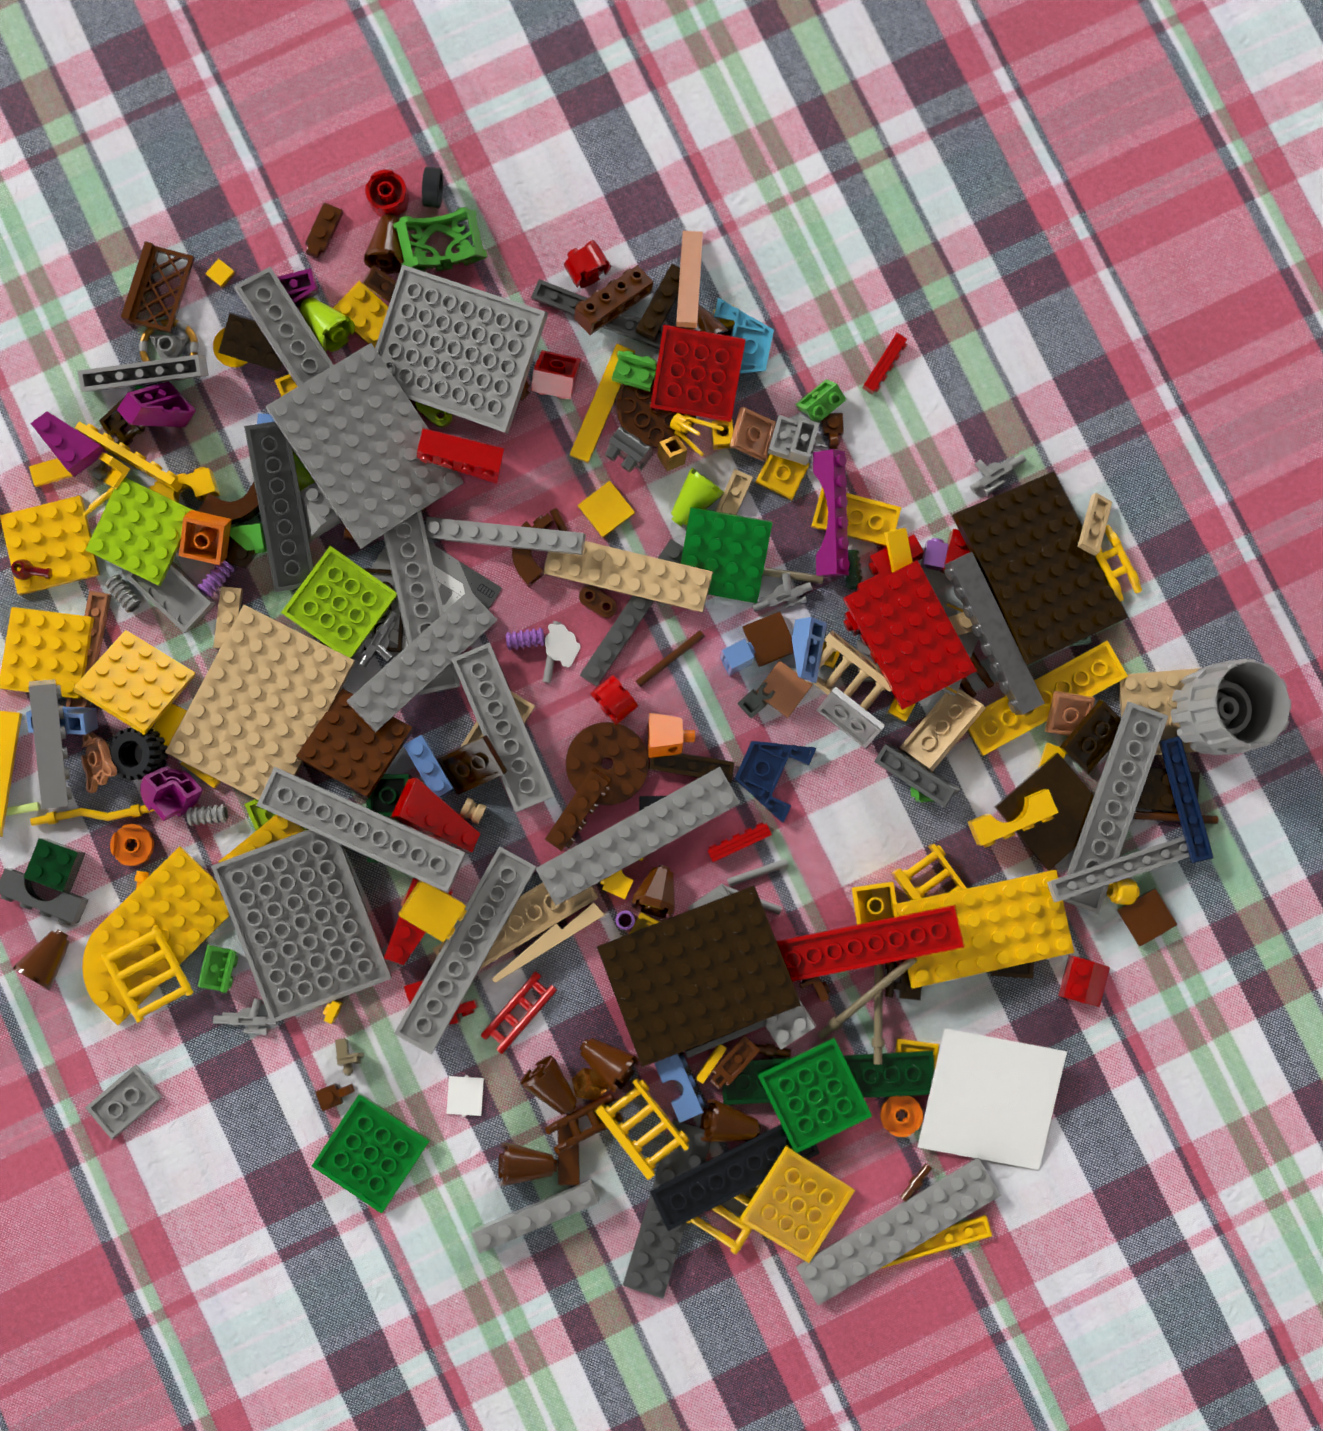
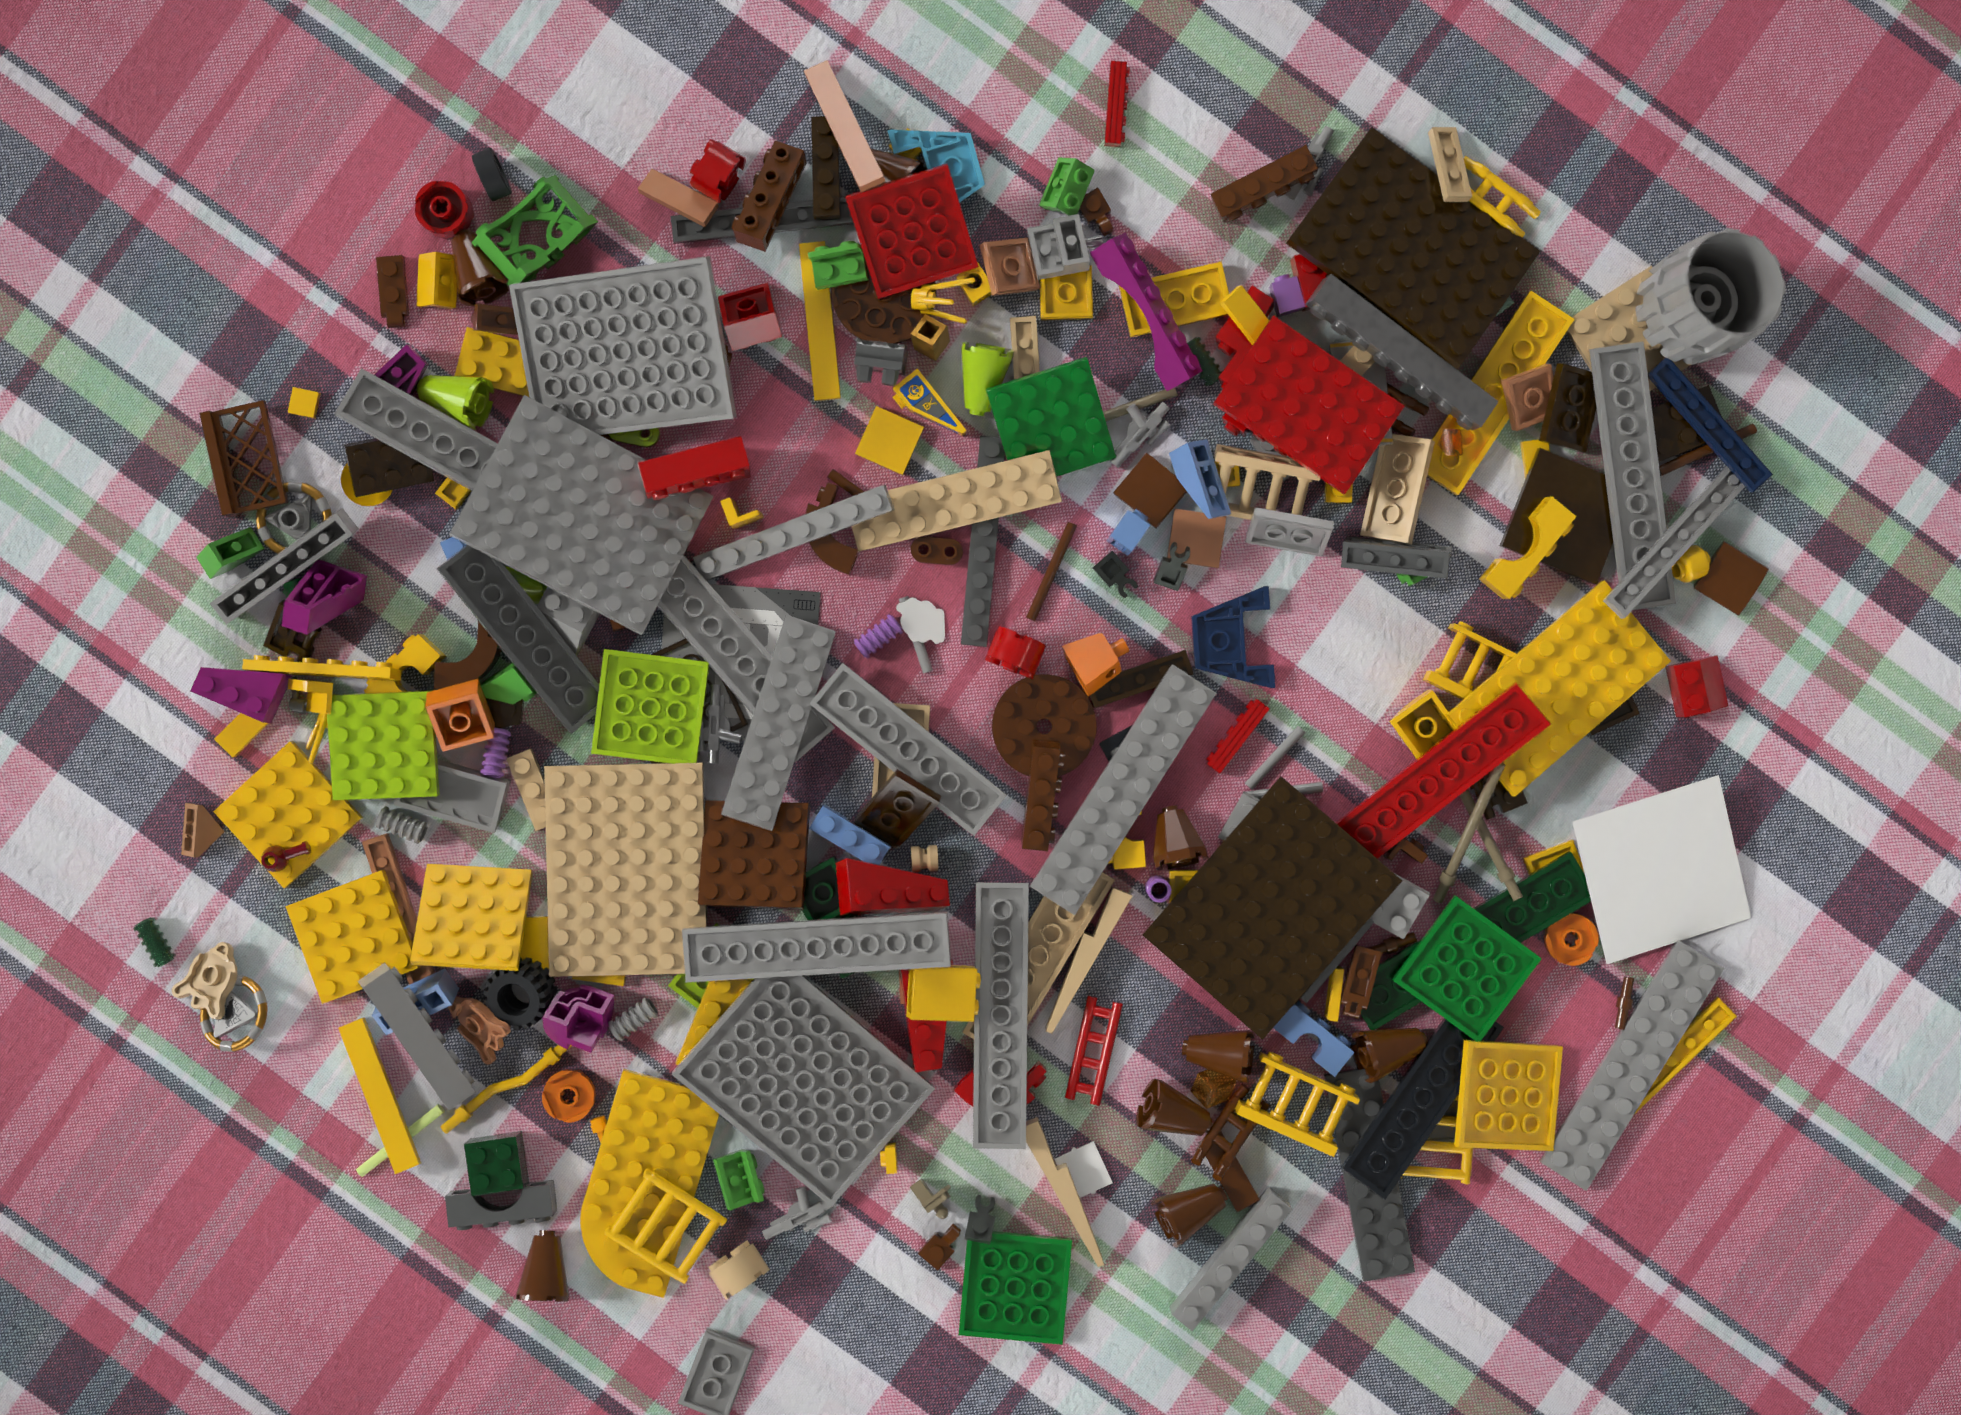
camera: 25 degrees left, 5 degrees up
none -> bright green slope [196,527,265,579]
none -> yellow panel [416,252,457,309]
none -> nougat tile [638,169,719,227]
none -> tan brick [708,1240,770,1300]
none -> yellow panel [720,497,764,529]
none -> slope [892,368,967,436]
none -> pearl dark grey plate [964,1194,996,1244]
none -> tan slope [1026,1117,1104,1267]
none -> pearl dark grey plate [1092,551,1138,598]
none -> reddish brown brick [1210,145,1318,222]
none -> clear orange slope [1438,429,1463,456]

